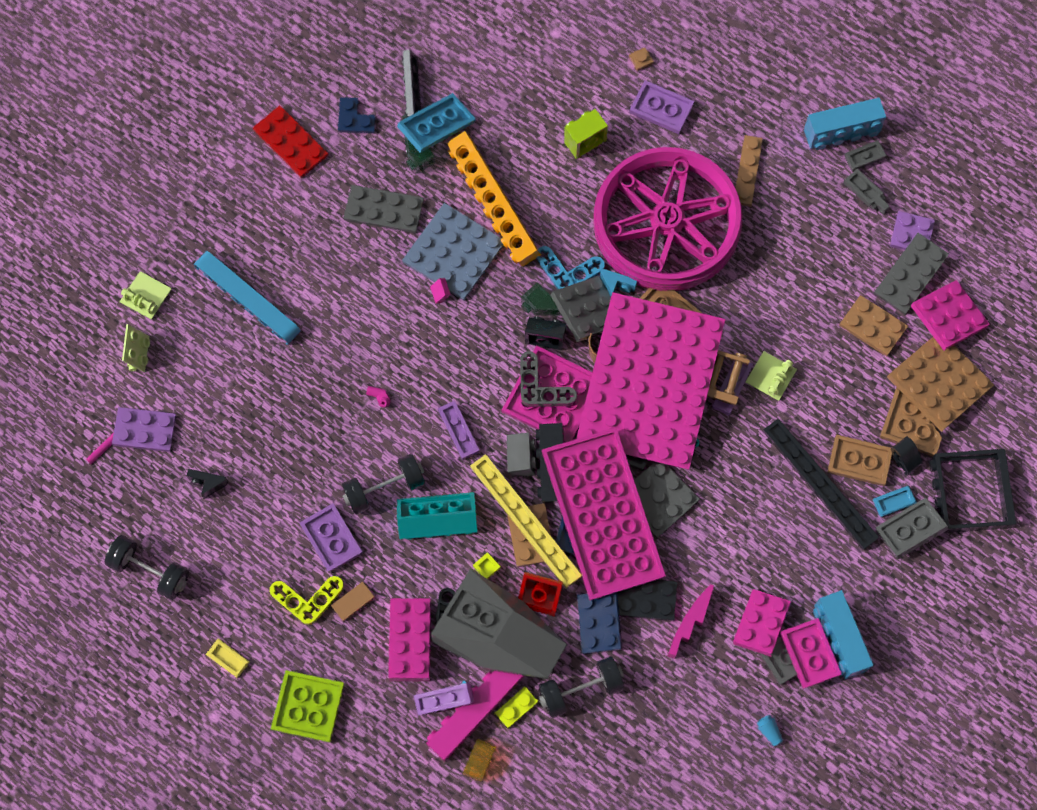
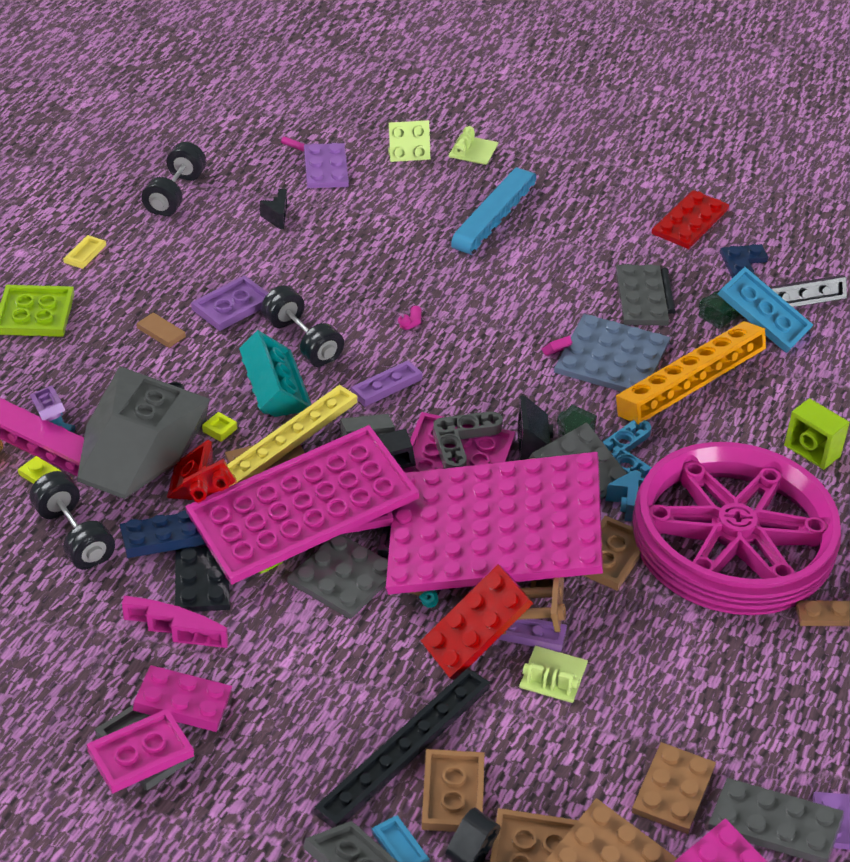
camera: 75 degrees right, 30 degrees down
neon yellow beam [270,576,344,625] -> none
dark pink brick [388,598,431,681] -> none
dark azure cone [756,714,783,746] -> none
dark azure brick [813,590,873,680] -> none
none -> red hips [183,459,237,503]
none -> red plate [421,564,534,680]
none -> black bar [661,268,676,314]

